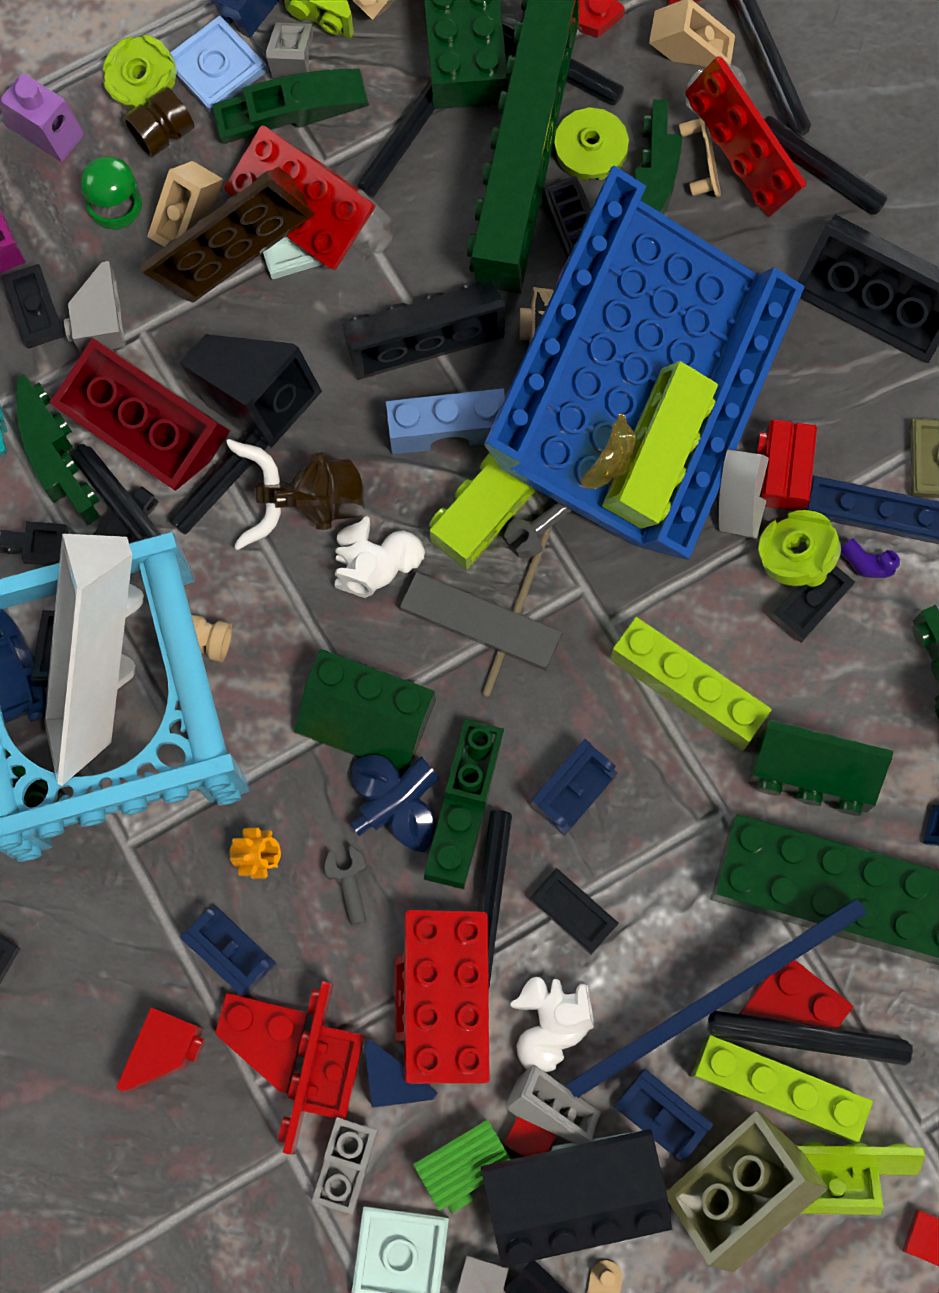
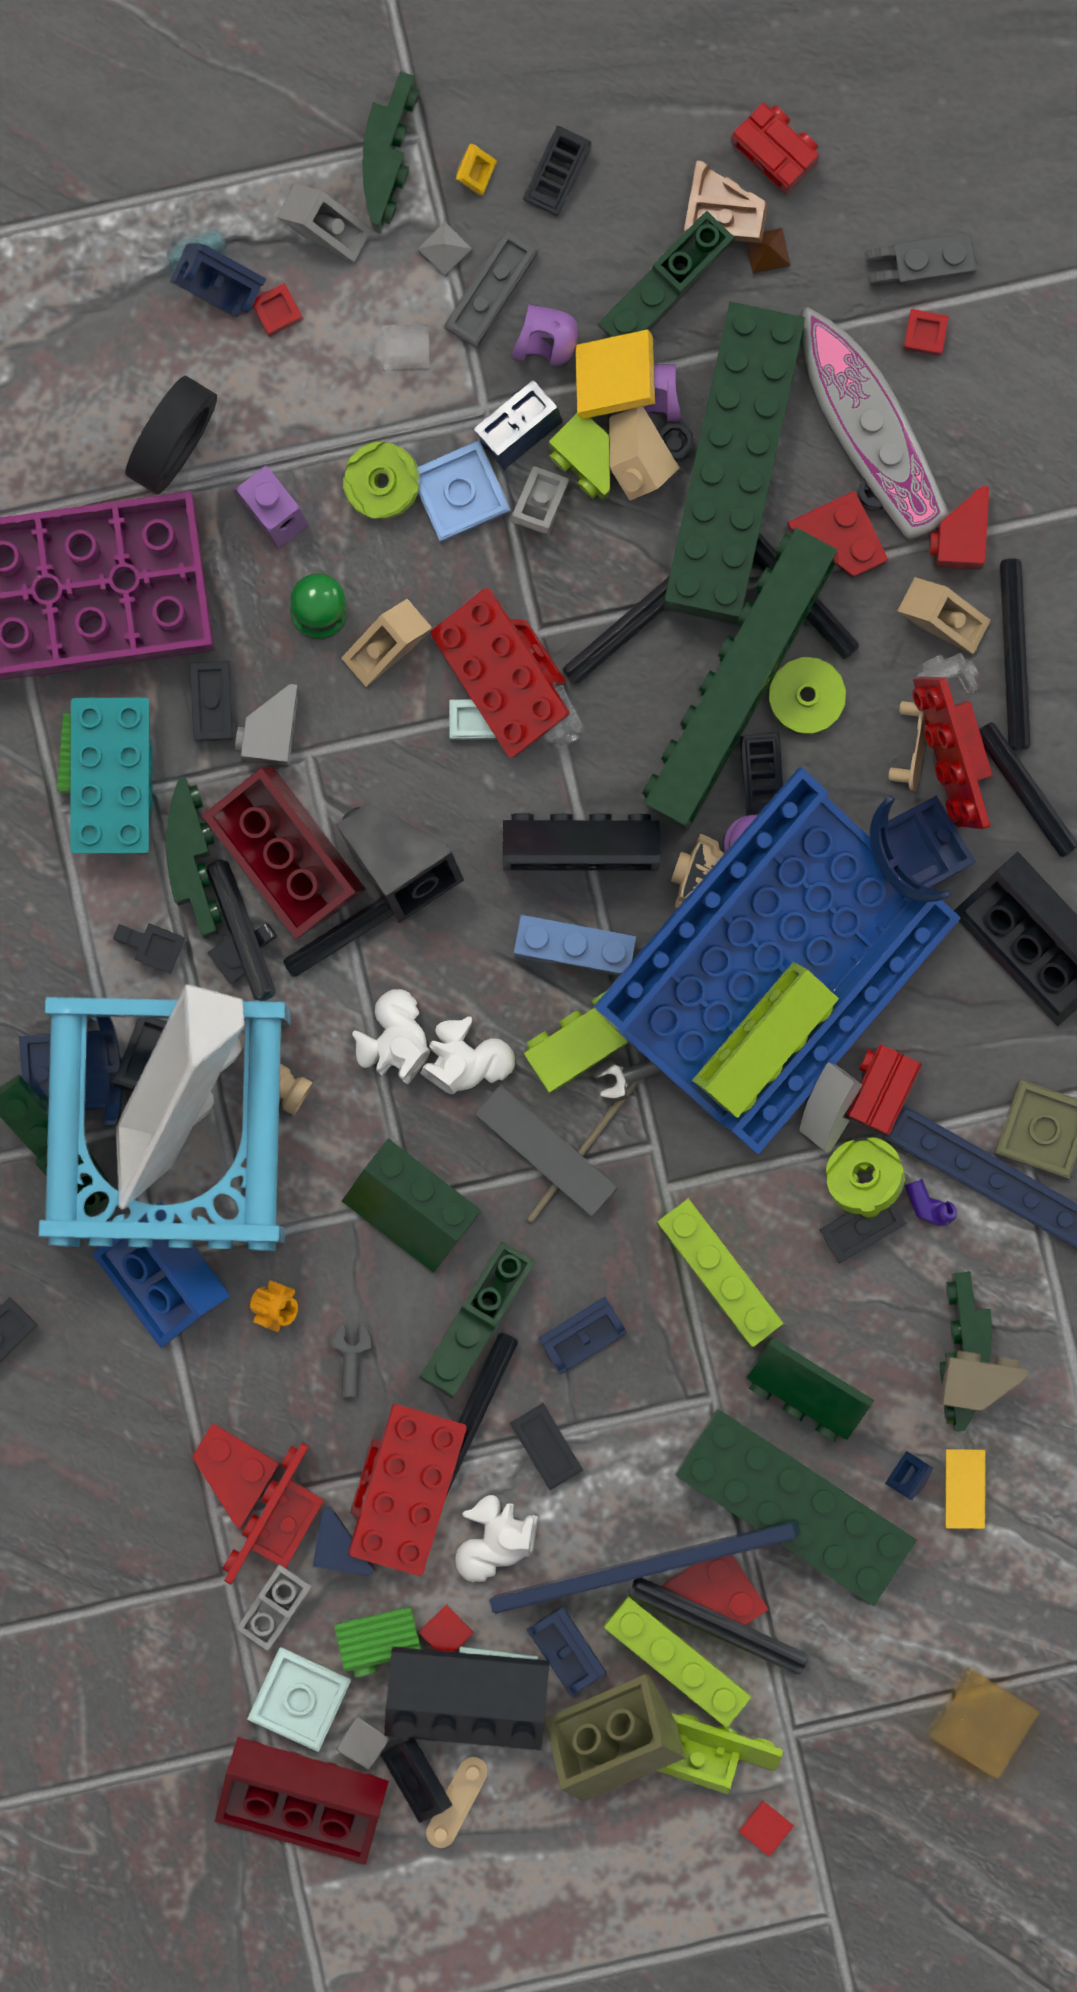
camera: 15 degrees right, 10 degrees up
red slope [116,1007,205,1092] -> none
dark brown wheel [123,86,195,158] -> none
dark brown slope [139,166,315,303] -> none
dark blue hinge [180,906,277,997] -> none
dark green slope [212,68,369,144] -> none
dark brown helmet [227,439,365,550] -> none
dark blue plant [350,755,440,852] -> none
light grey slope [505,1065,601,1145] -> none
clear yellow hat [580,413,635,490] -> none
dark green slope [634,99,682,215] -> none
none -> blue slope [92,1201,230,1348]
none -> white animal [352,989,430,1084]
none -> dark blue piece [869,795,976,902]

